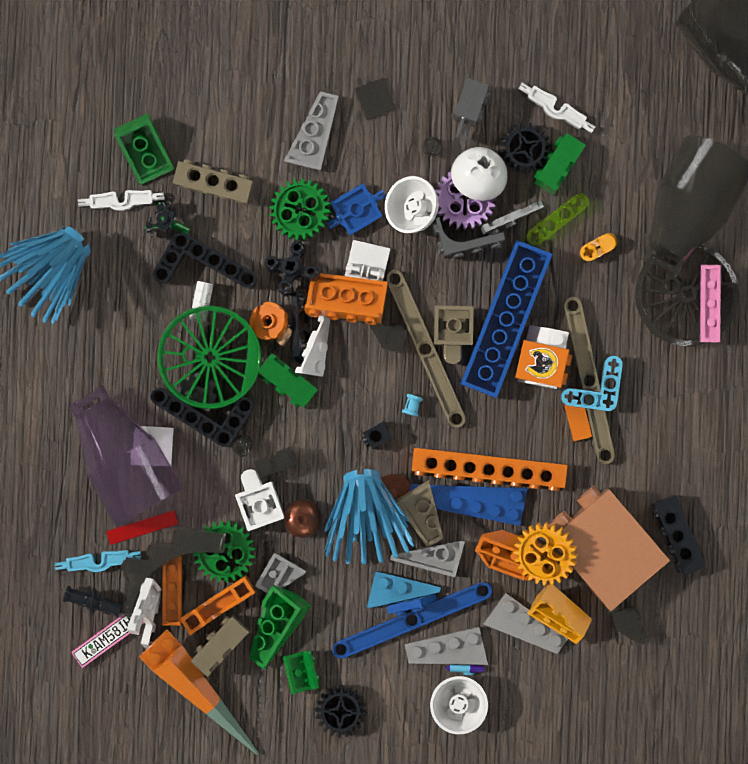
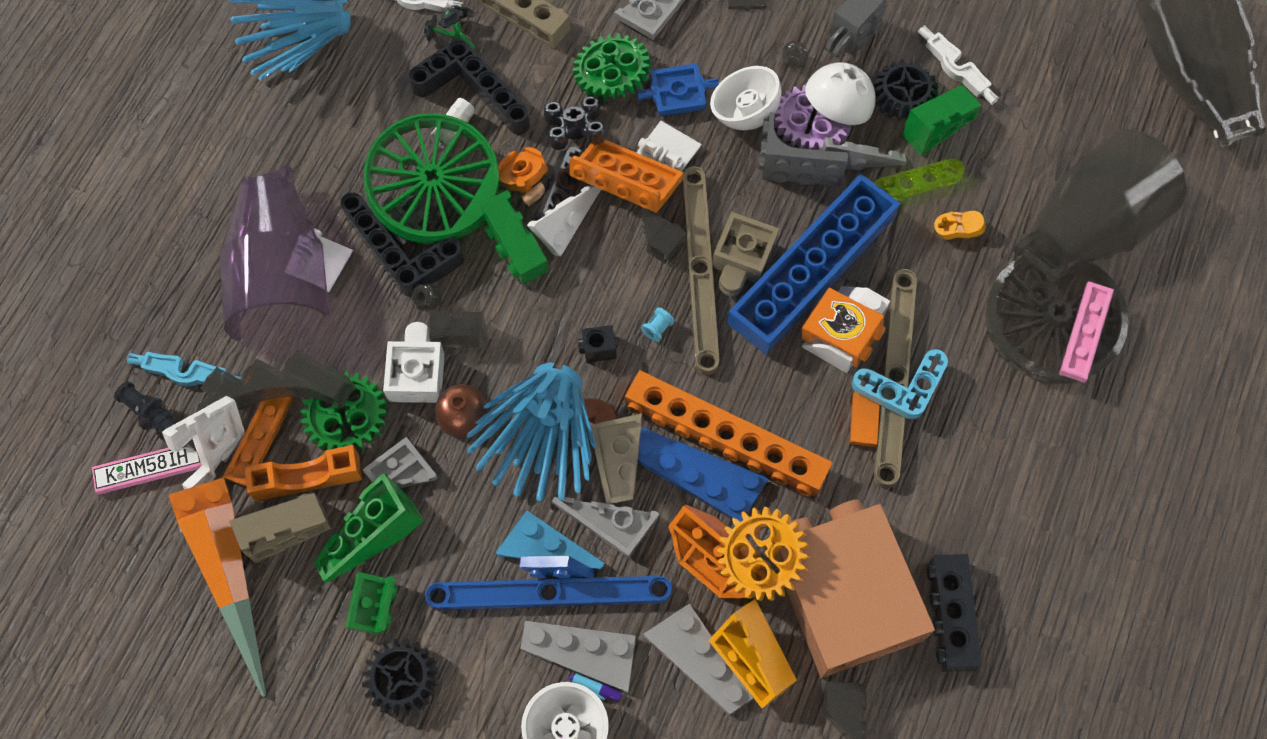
camera: 20 degrees right, 20 degrees down
red sticker [106,510,179,545] -> none

